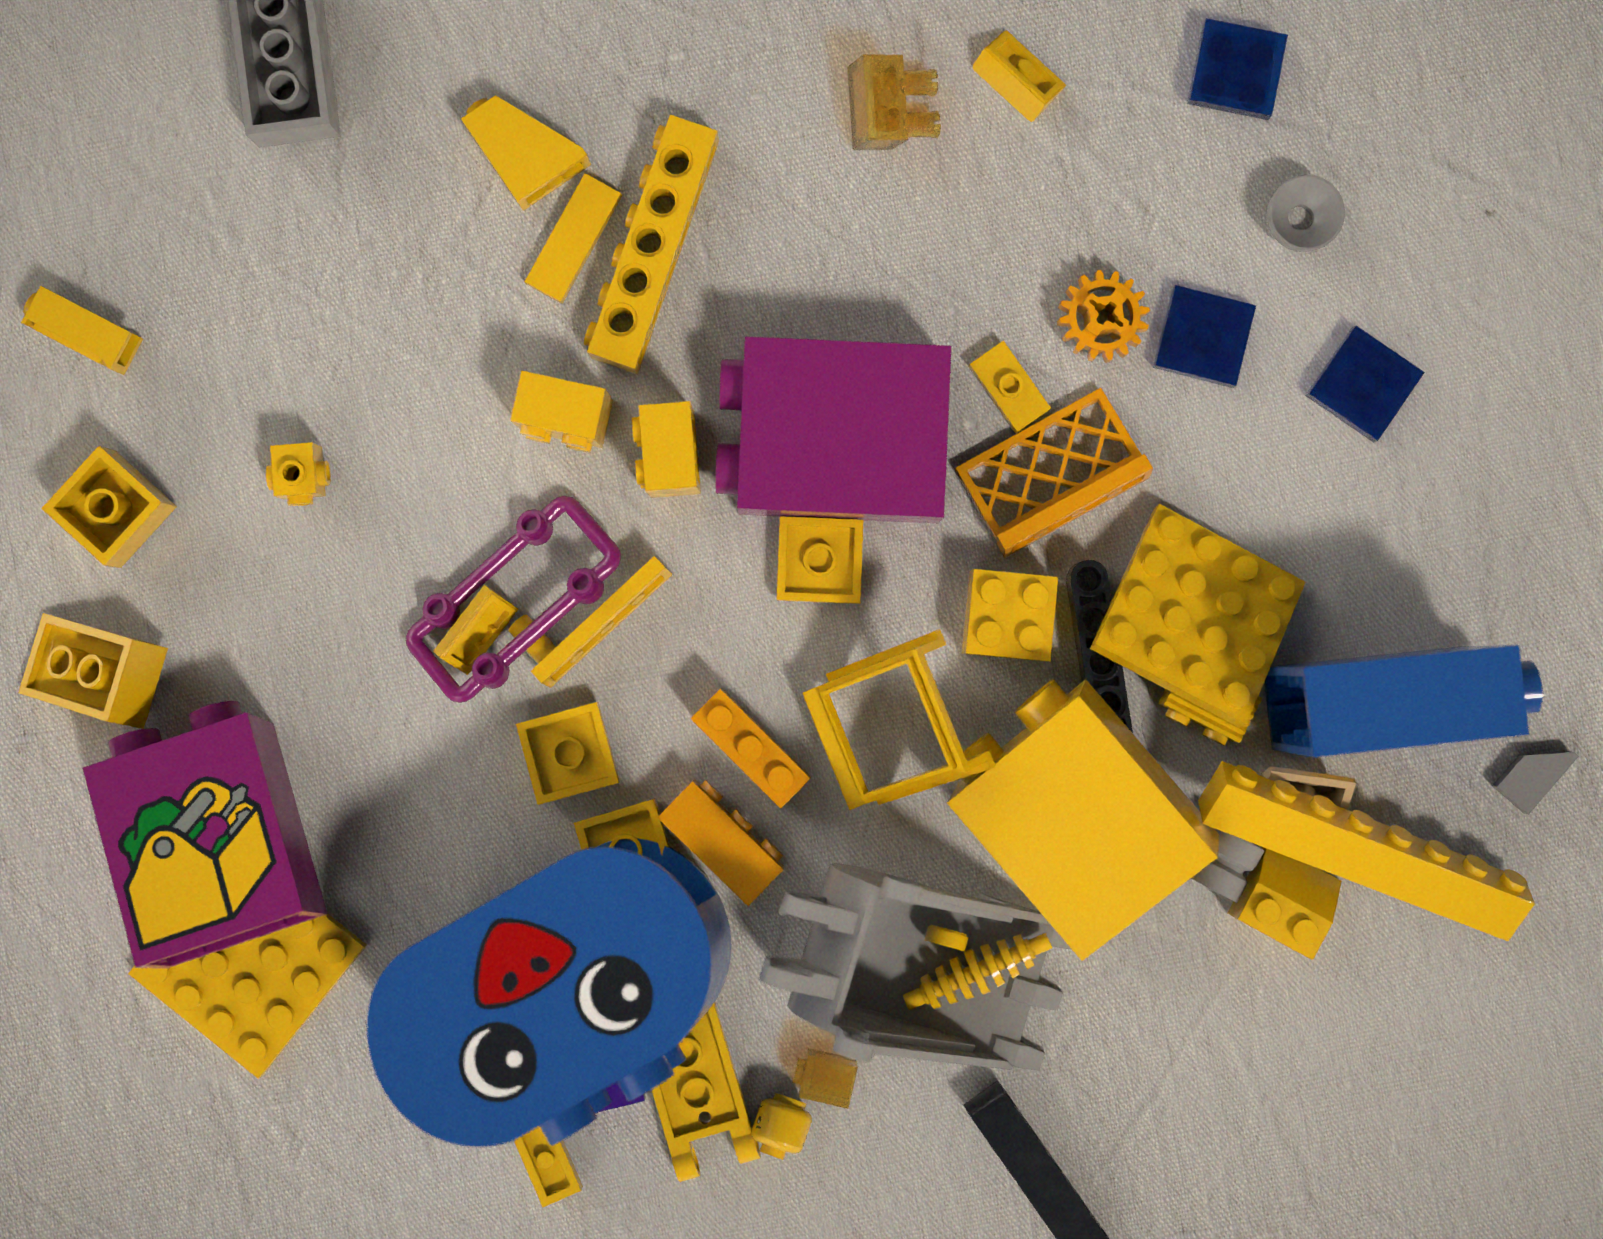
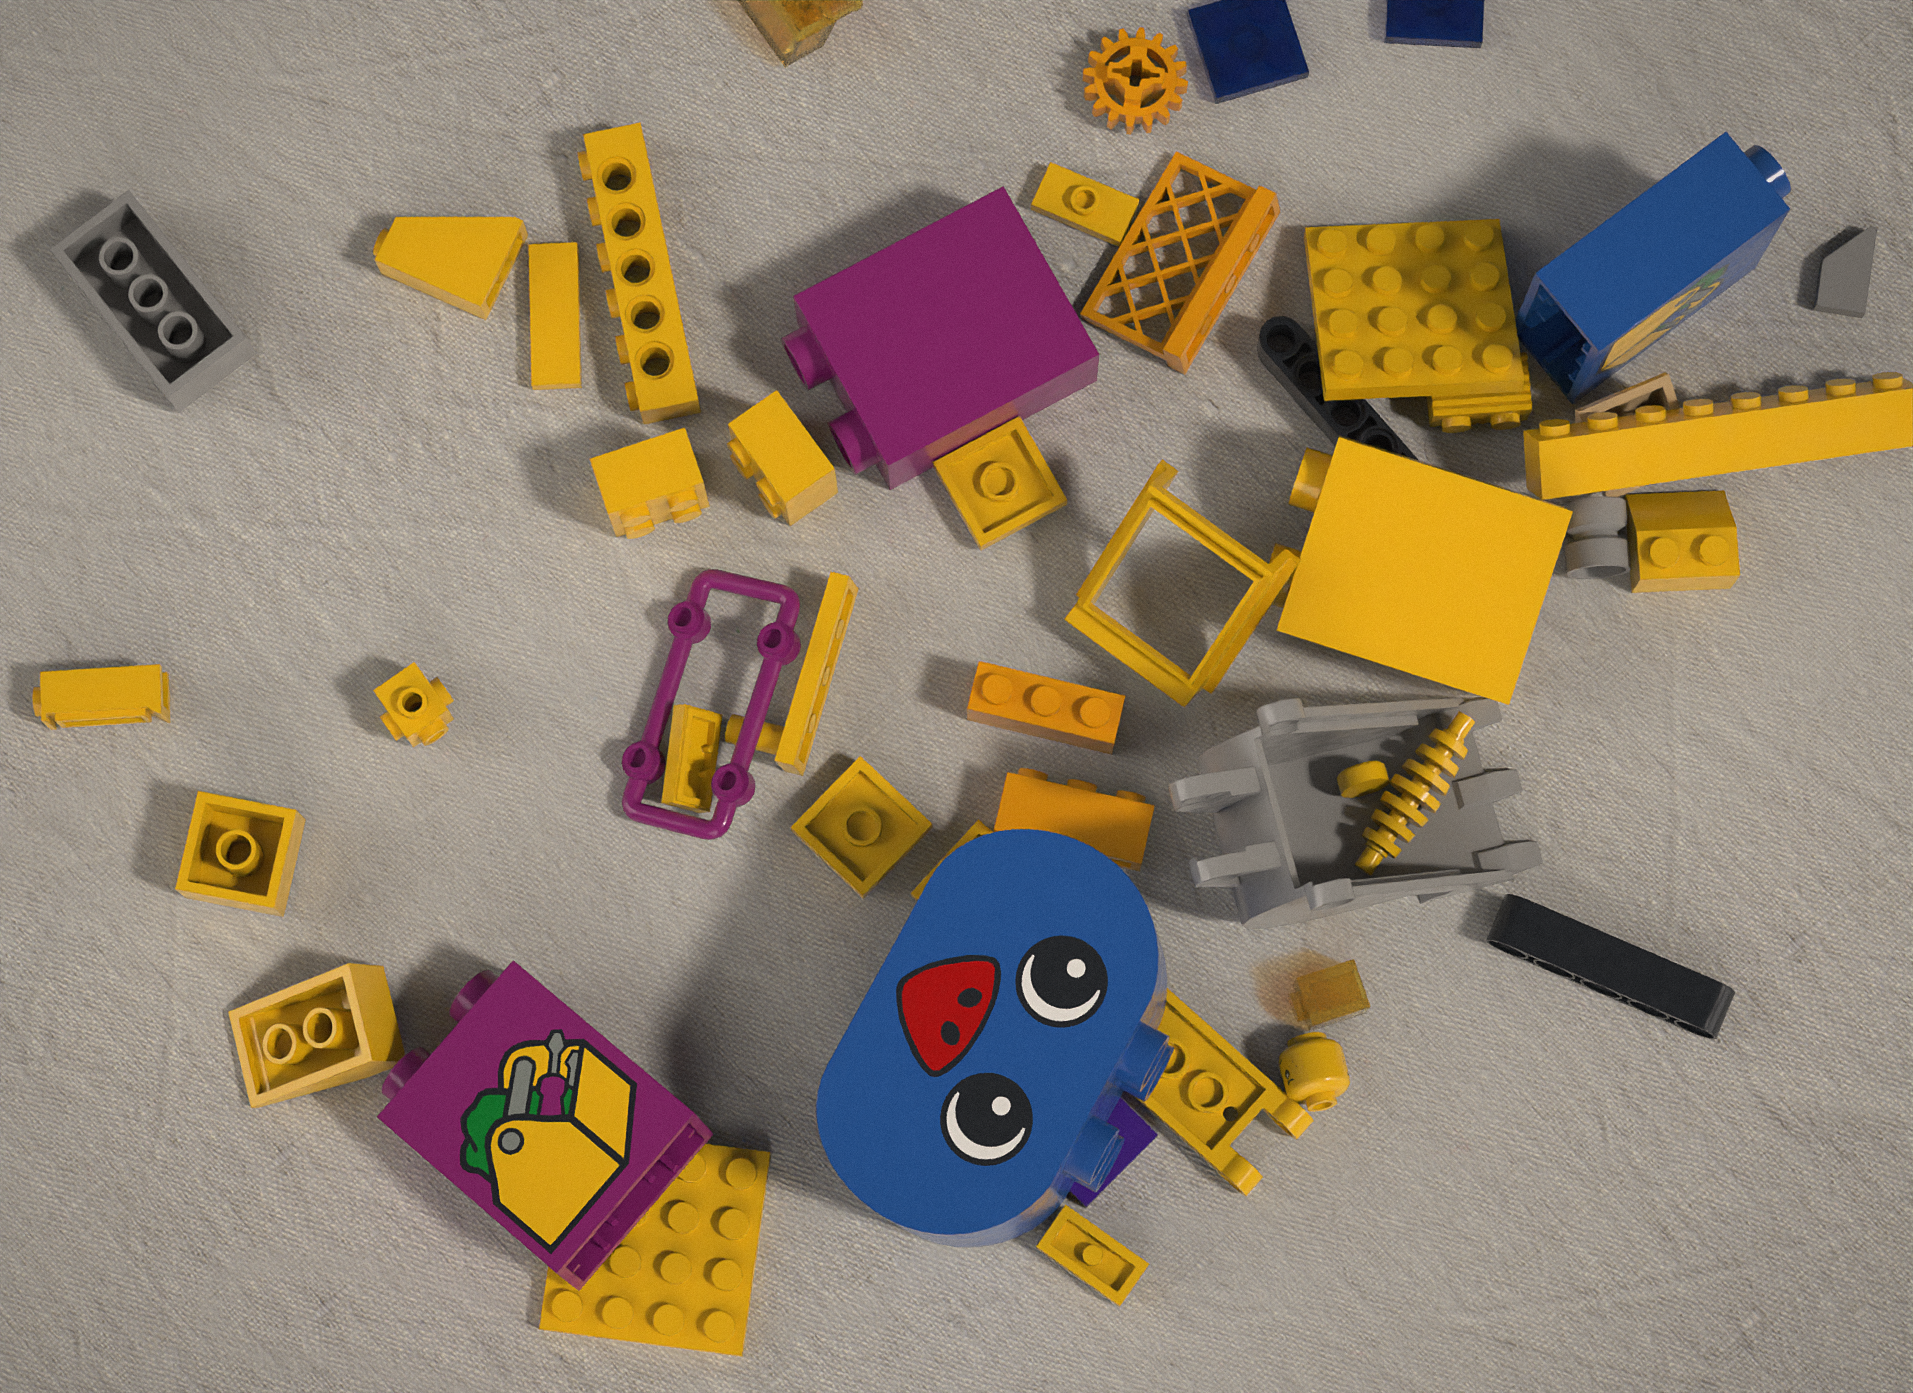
camera: 25 degrees left, 10 degrees down
yellow brick [962,569,1058,662] -> none

